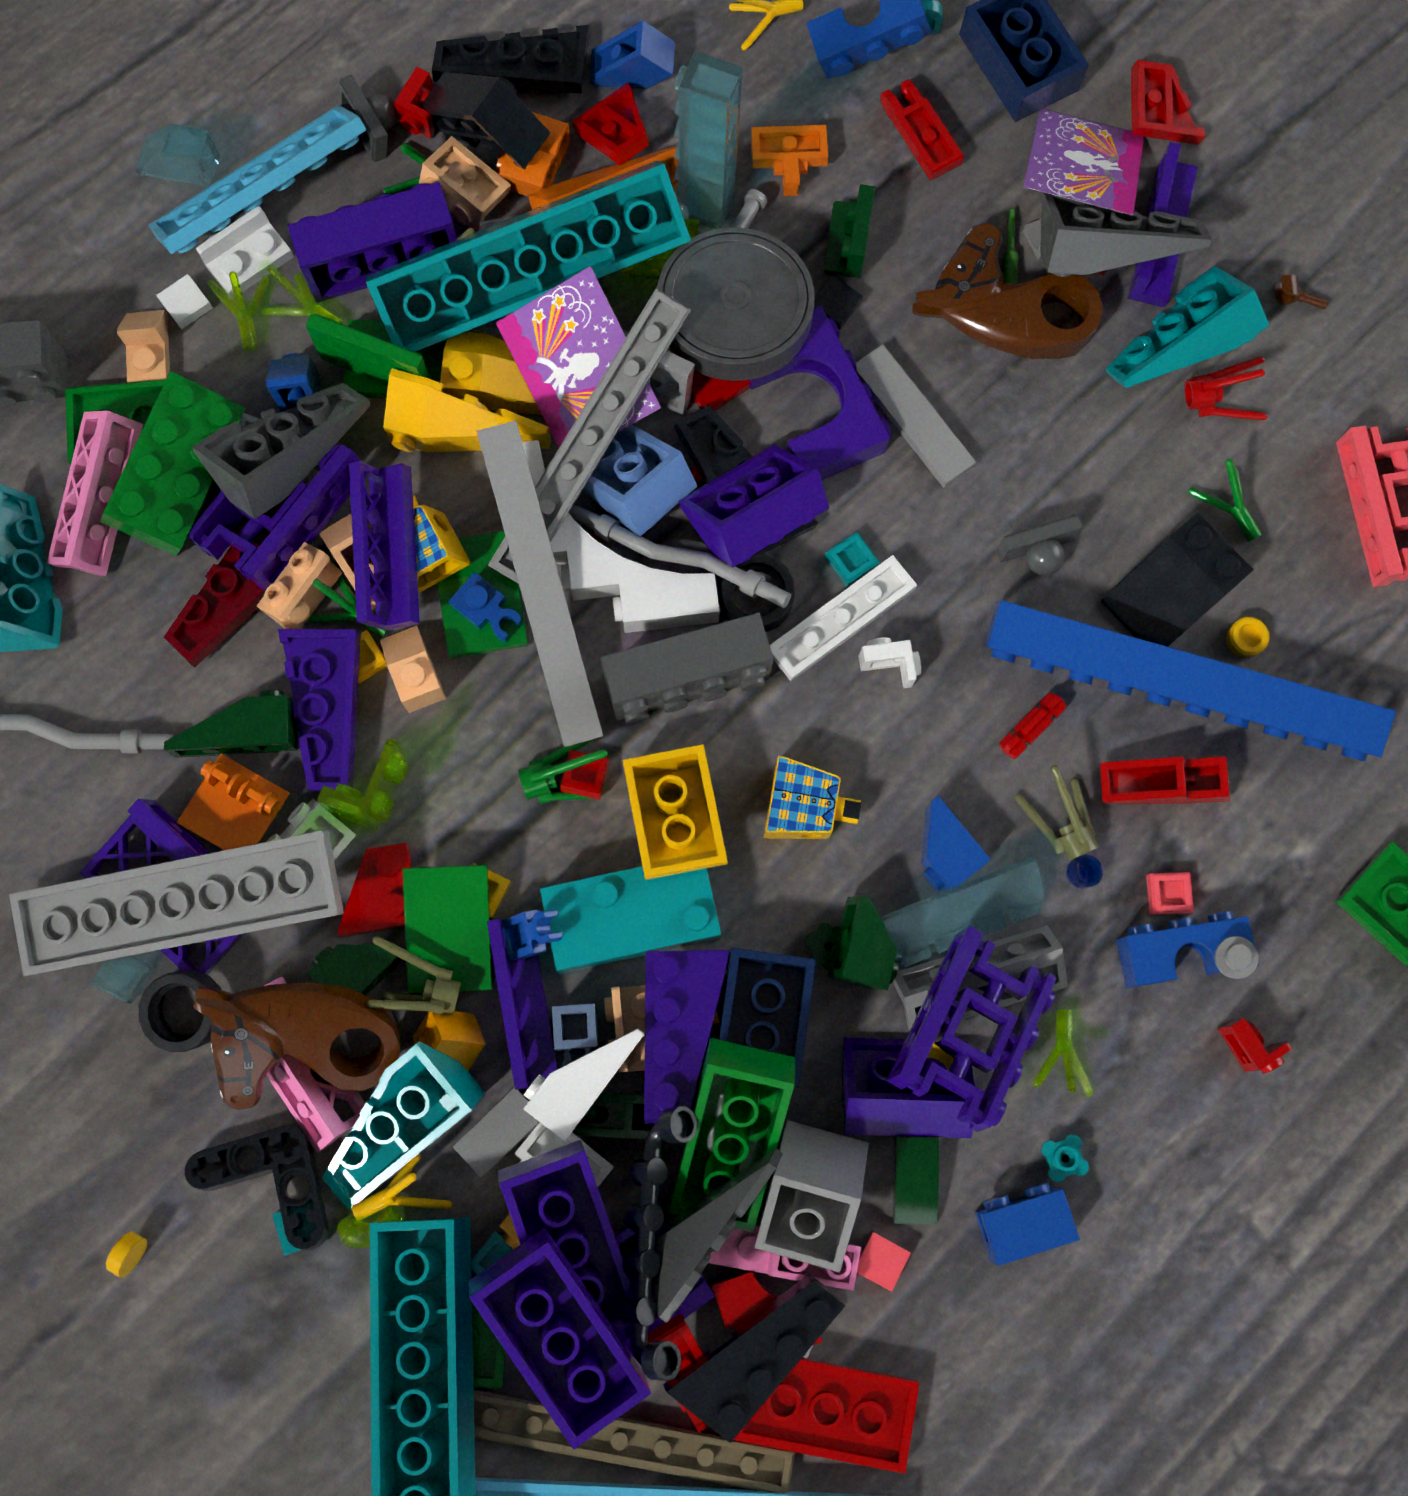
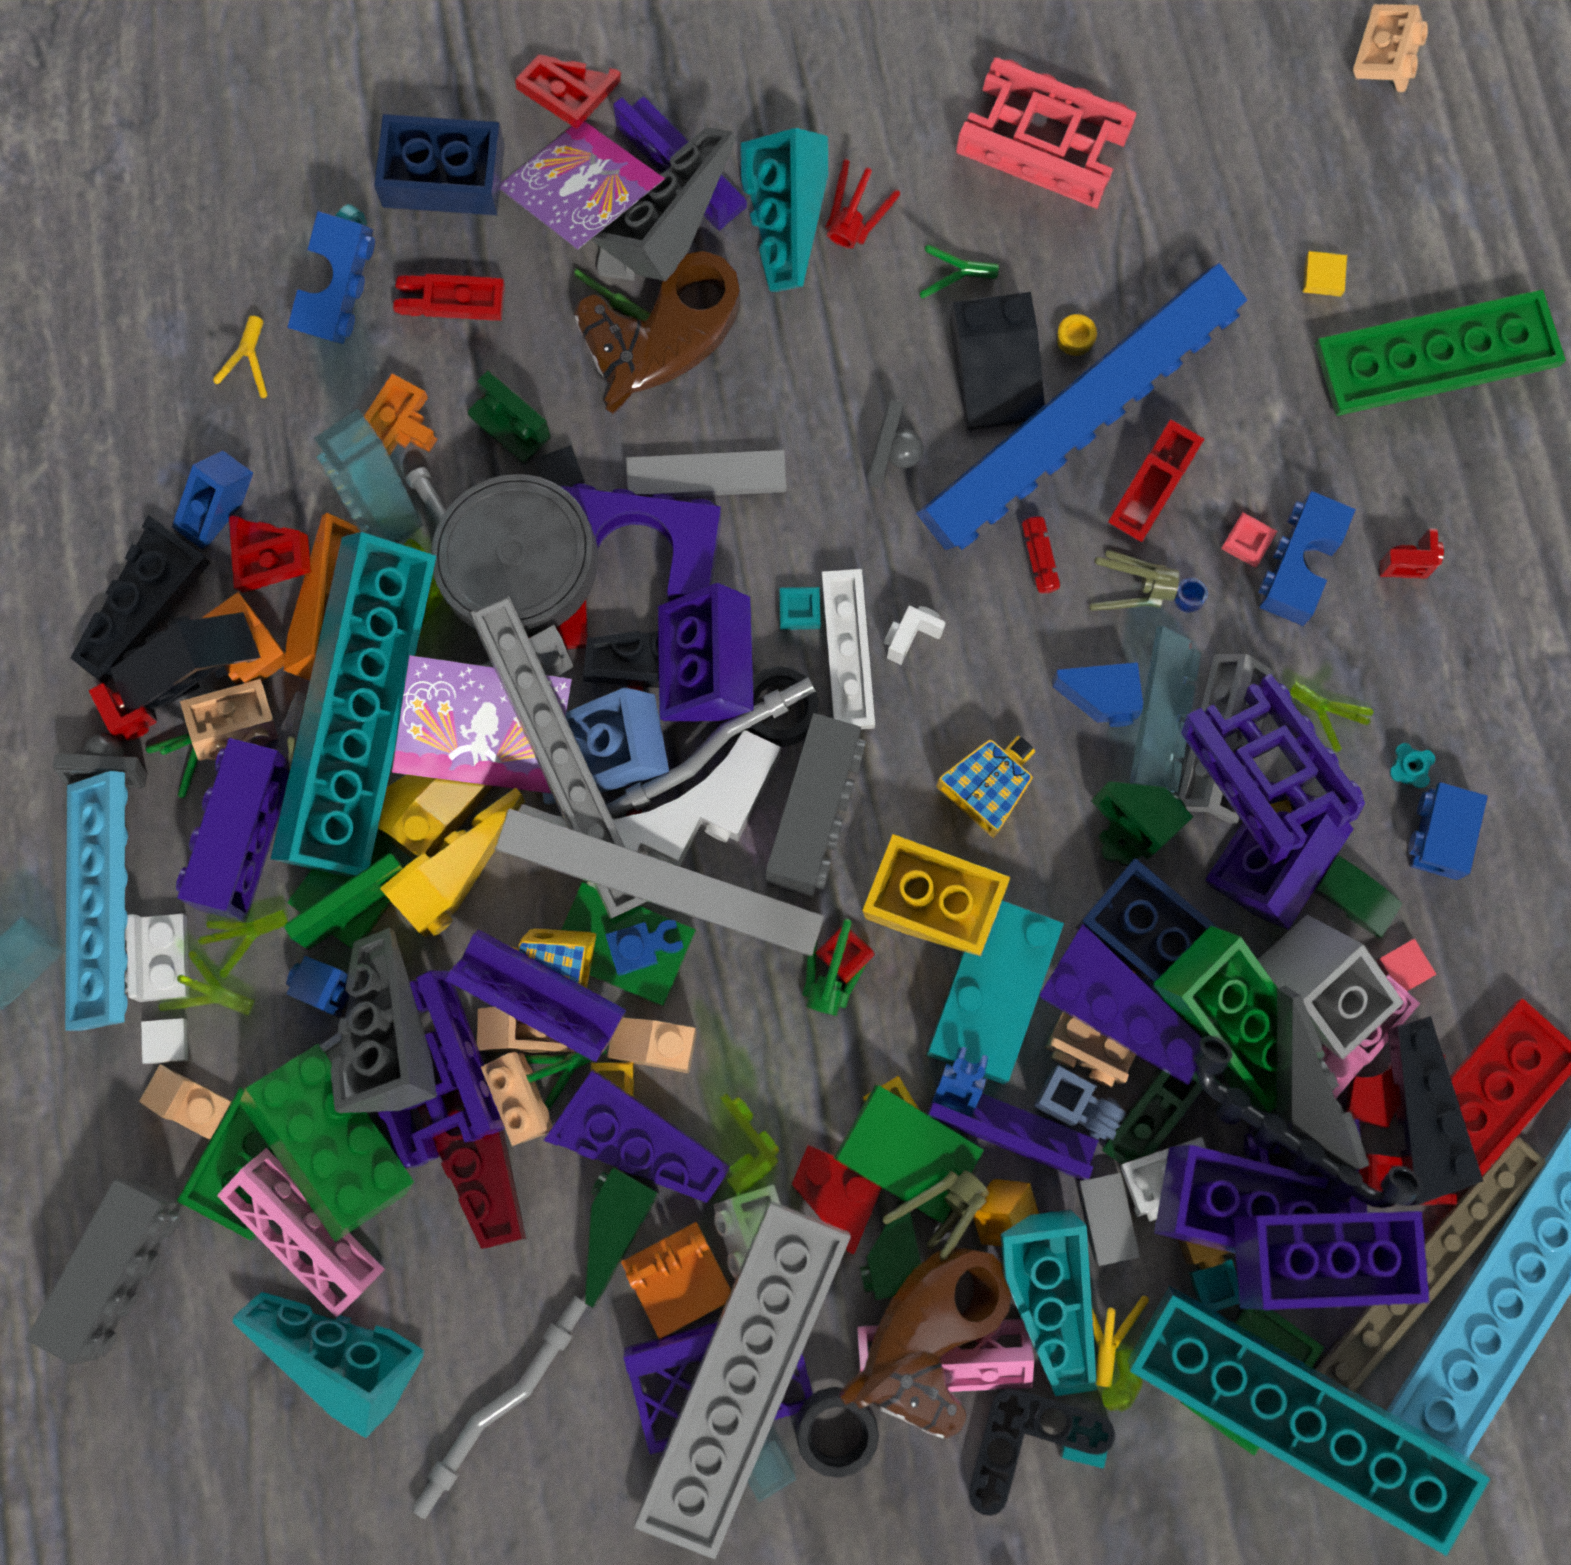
camera: 55 degrees left, 0 degrees up
white slope [523,1028,645,1141] -> none
light grey plate [1214,936,1258,979] -> none
reddish brown hand [1275,275,1328,309] -> none

